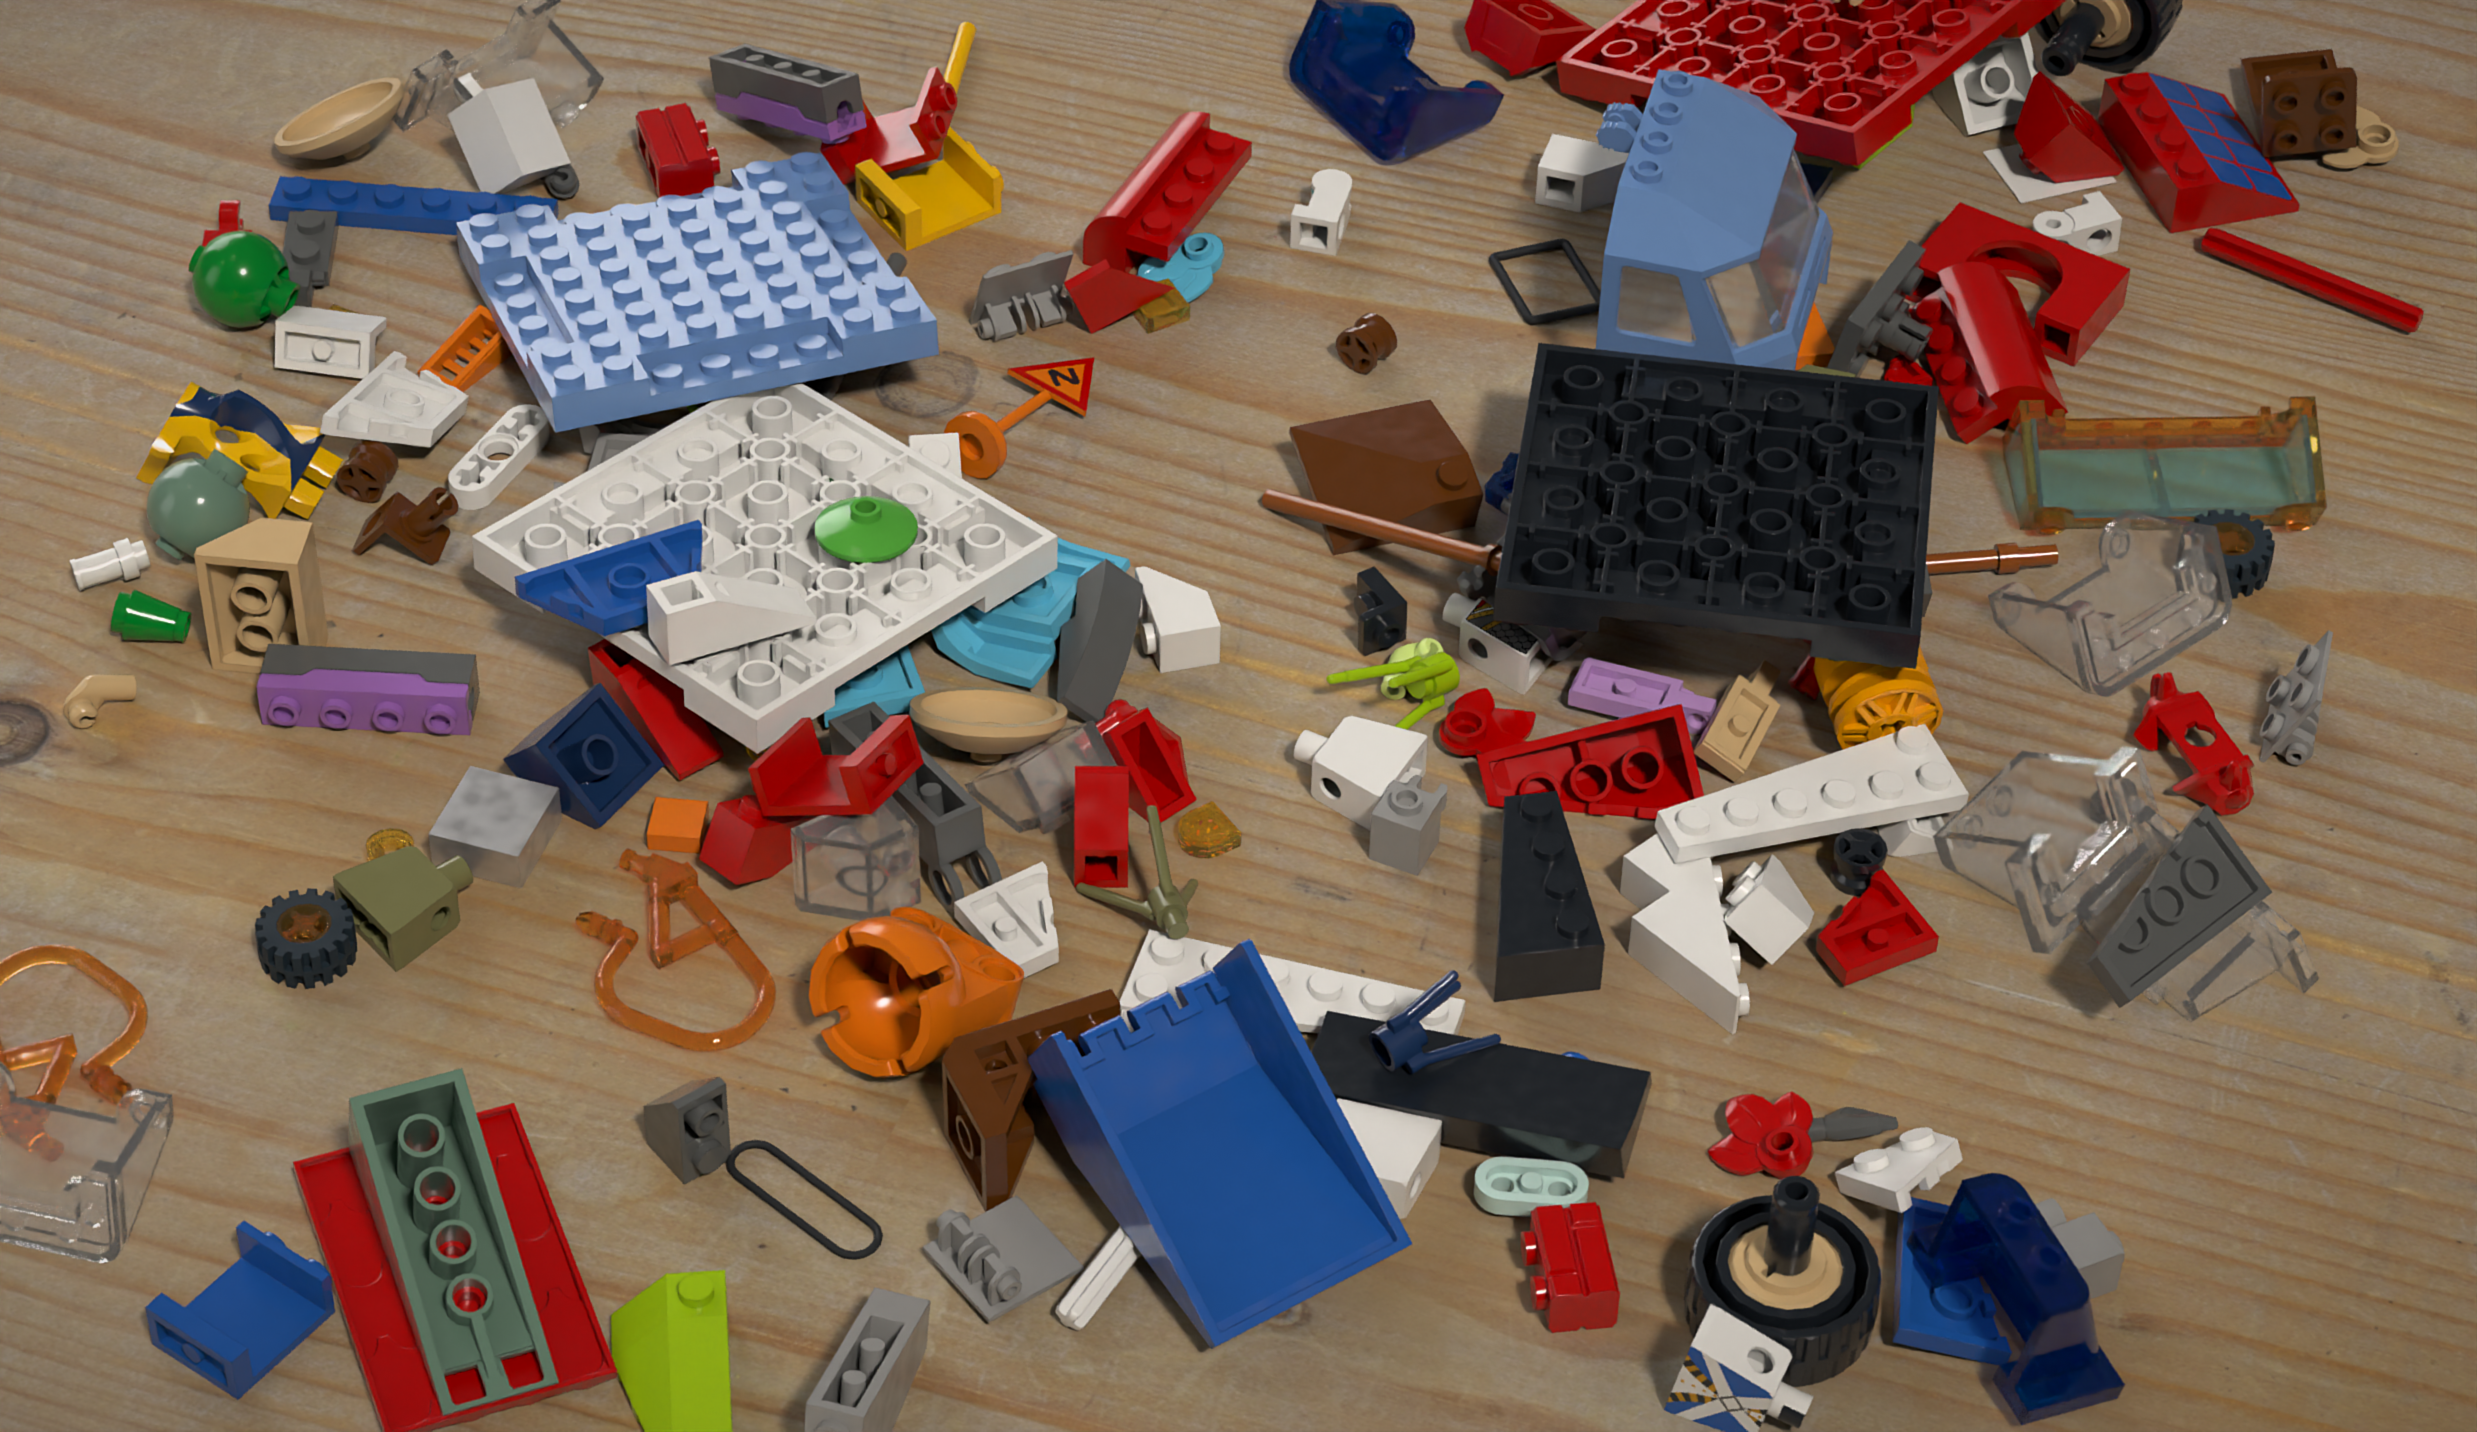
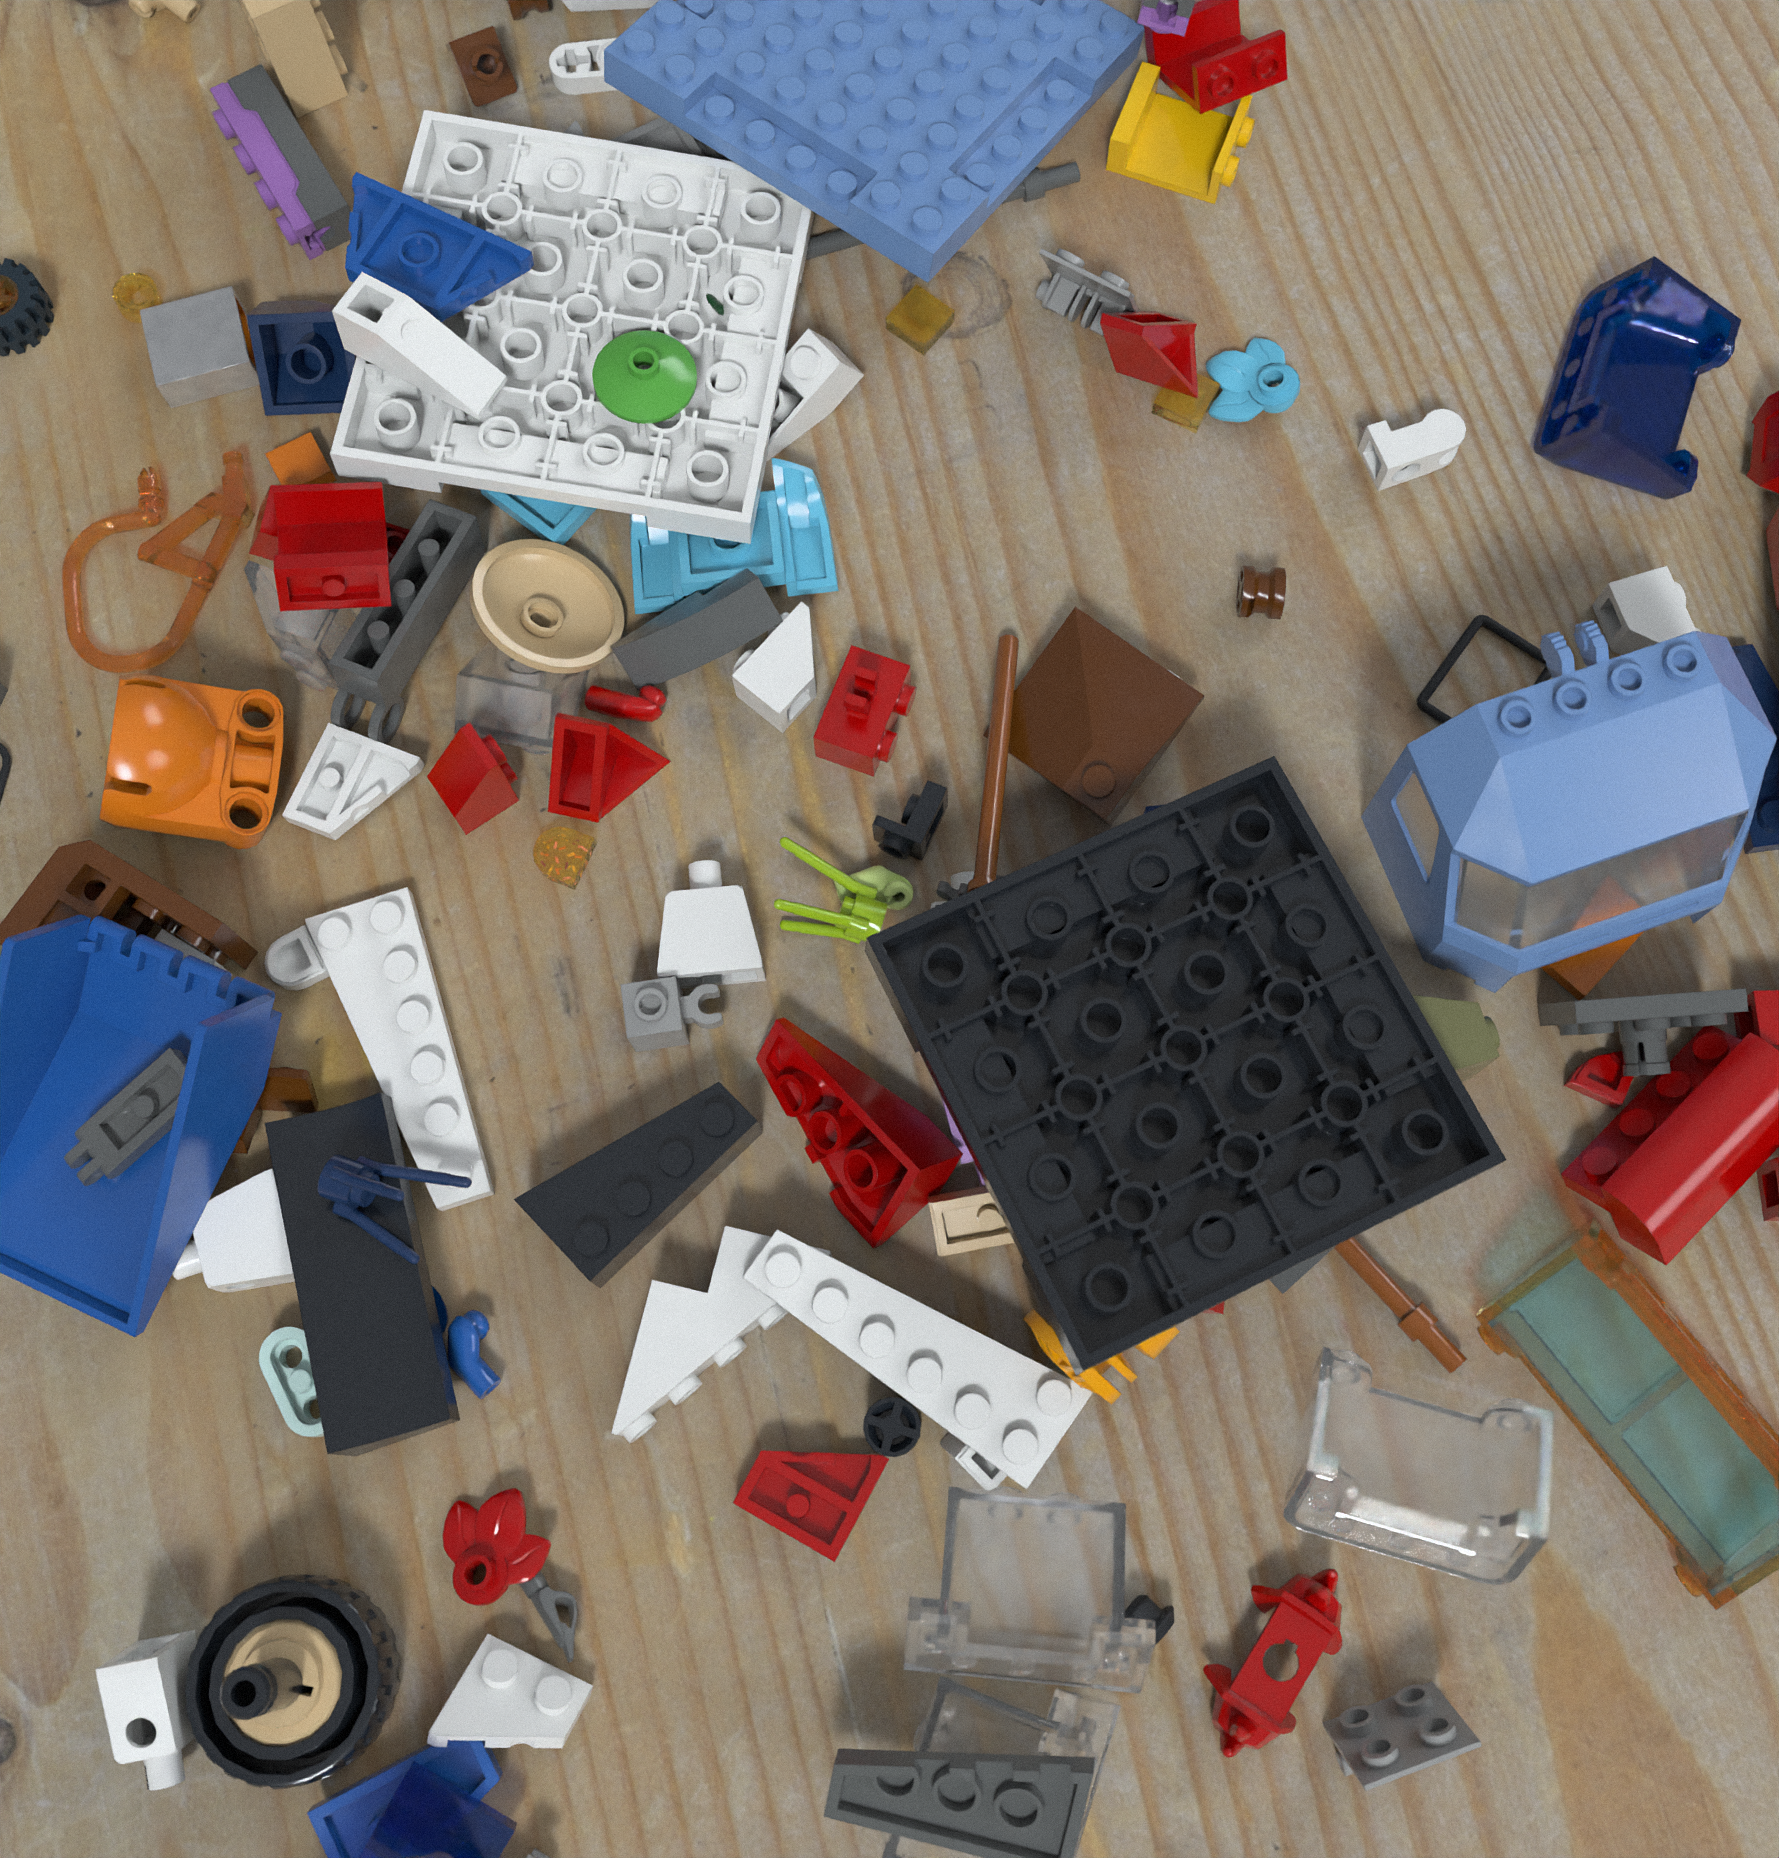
camera: 60 degrees right, 30 degrees up
olive torso [333,846,473,972] -> none
yellow bar [943,22,976,95] -> none
orange piece [944,357,1094,479] -> none
olive plant [1076,805,1198,939] -> none
red brick [1083,111,1252,273] -> none
red plate [1439,688,1536,756] -> none
red brick [1520,1202,1620,1333] -> none
white slope [1724,854,1814,965] -> none
black wheel [2179,509,2275,599] -> none
none -> dark grey hinge [64,1048,187,1186]
none -> red brick [813,645,917,777]
none -> clear yellow tile [885,284,955,355]

